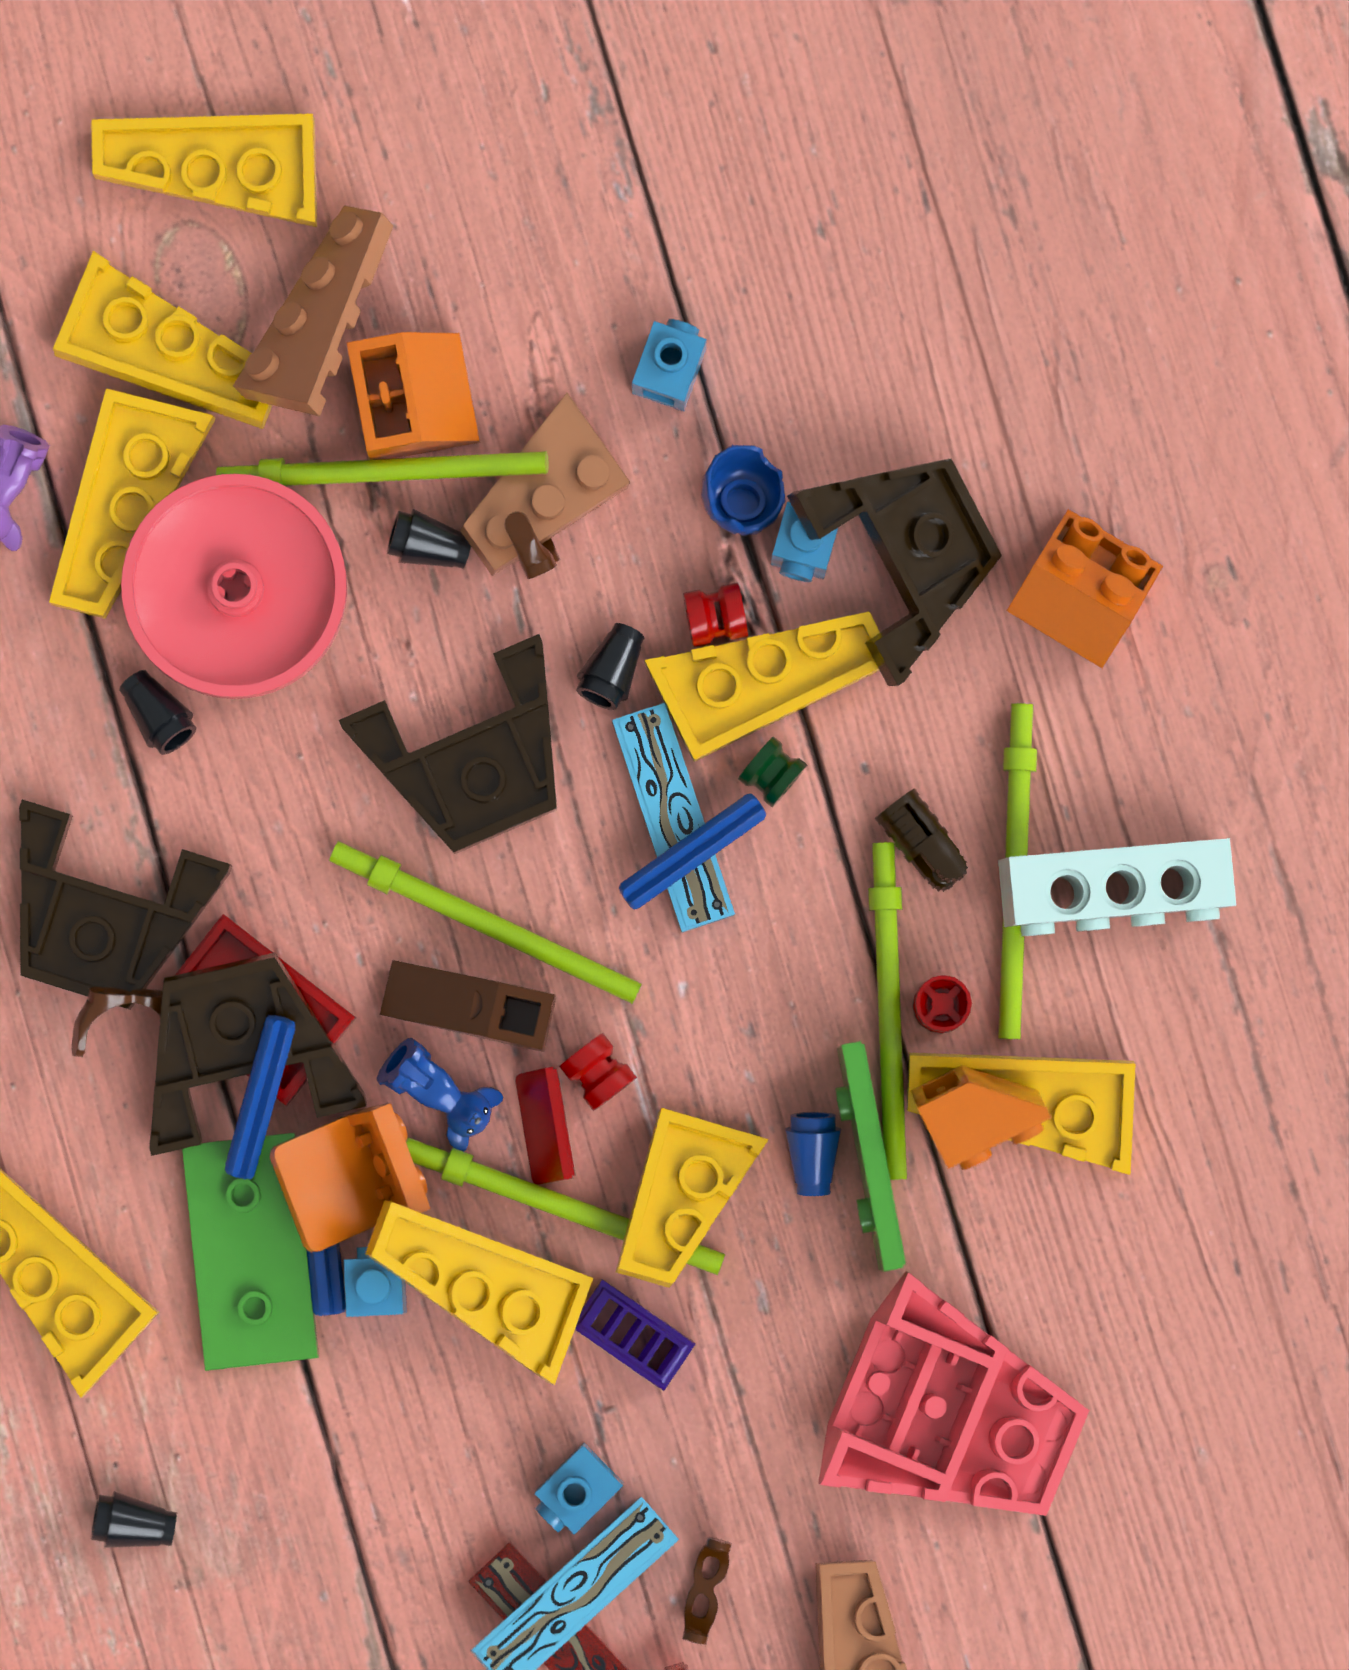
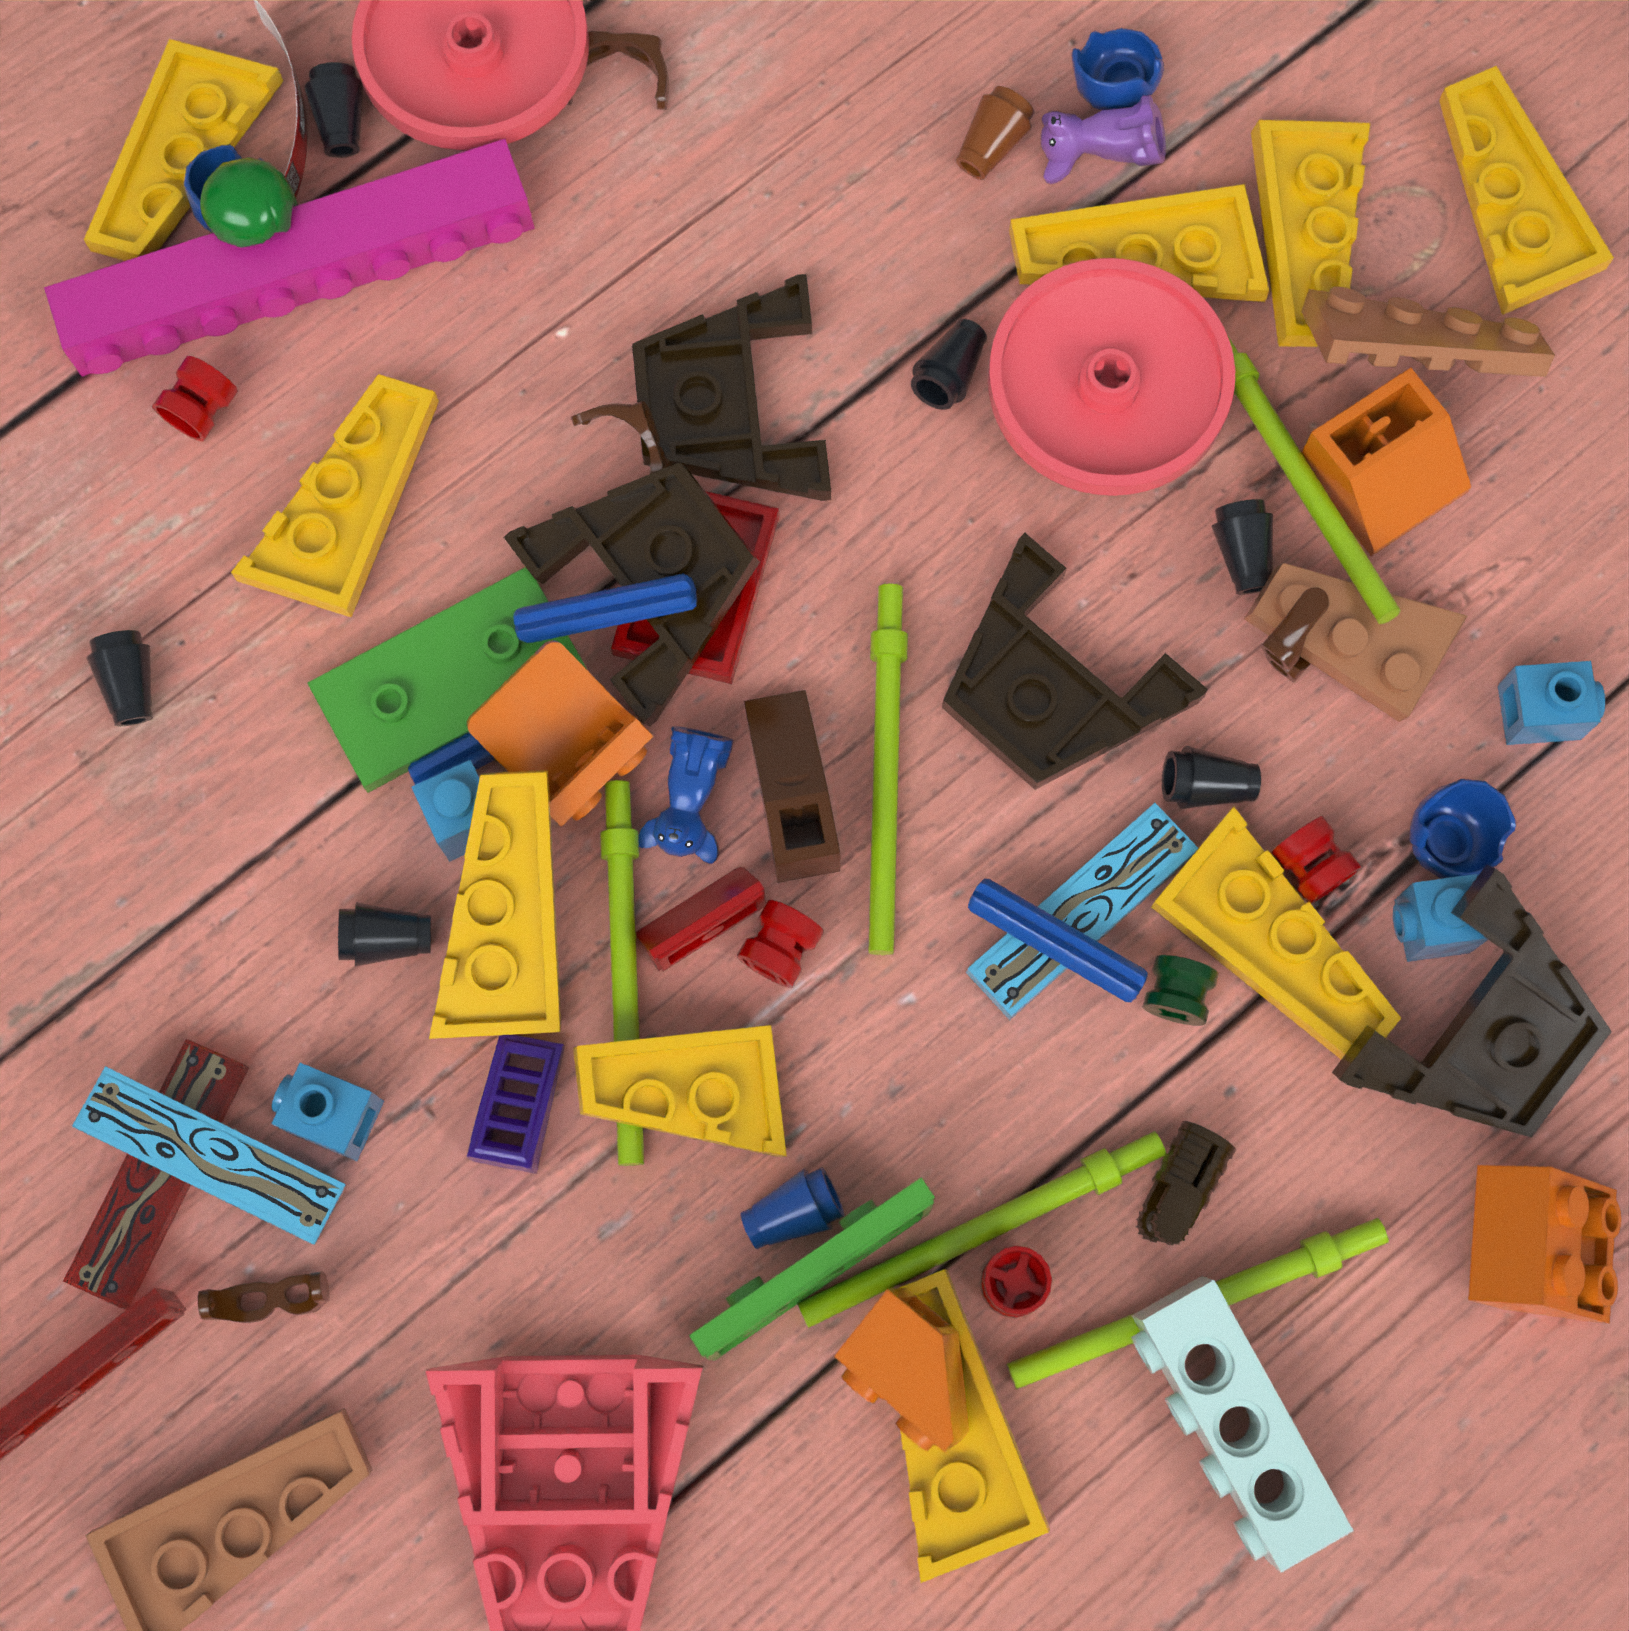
camera: 70 degrees right, 10 degrees down
none -> black cone [338,902,431,967]

